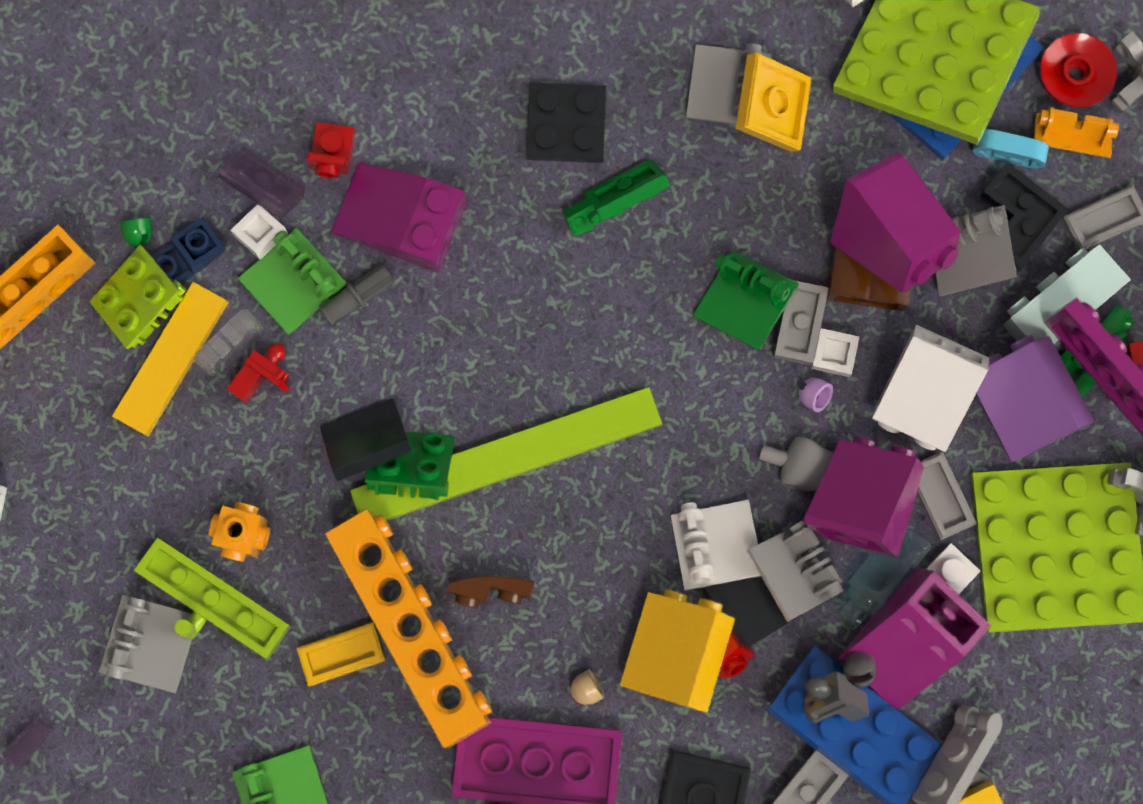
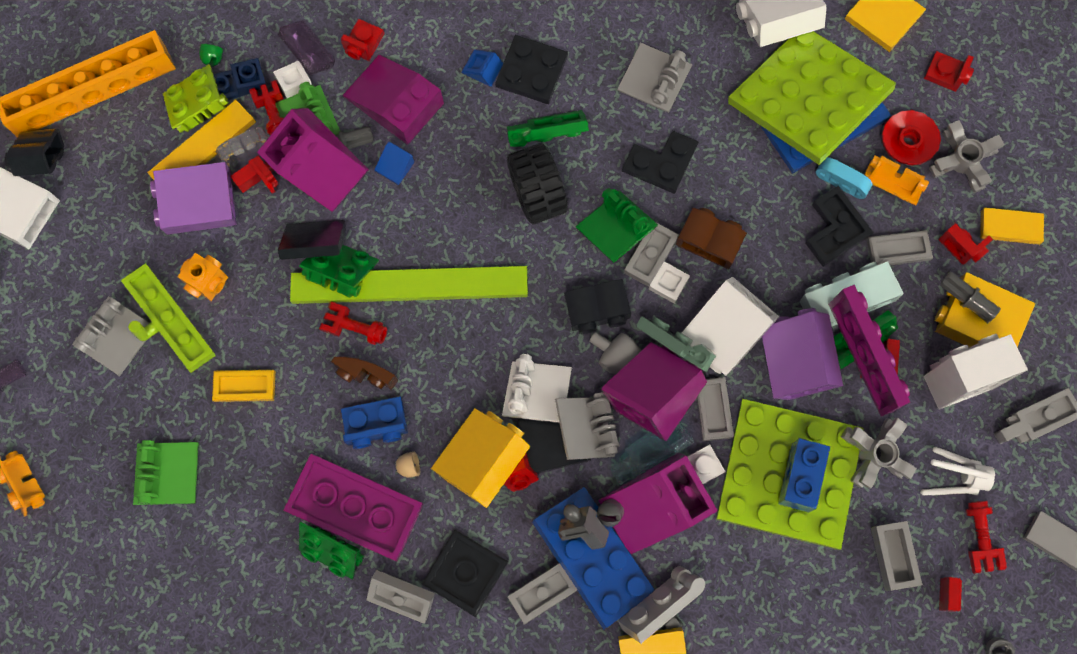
camera: 20 degrees right, 5 degrees down
light orange brick [325,509,492,748] -> none
yellow tile [736,52,812,152] -> none
lavender hinge [798,377,833,412] -> none
magenta slope [830,152,961,293] -> none
light grey hinge [936,205,1017,296] -> none
none -> medium lavender brick [150,162,237,235]
none -> red hinge [249,80,284,135]
none -> magenta slope [257,108,369,212]
none -> red hinge [319,302,387,345]
none -> blue bracket [341,396,408,449]
none -> blue slope [375,142,415,185]
none -> blue slope [461,49,503,86]
none -> black tyre [507,142,568,225]
none -> black brick [564,279,631,334]
none -> black plate [622,130,699,194]
none -> sand green hinge [636,316,716,372]
none -> blue brick [778,438,830,513]

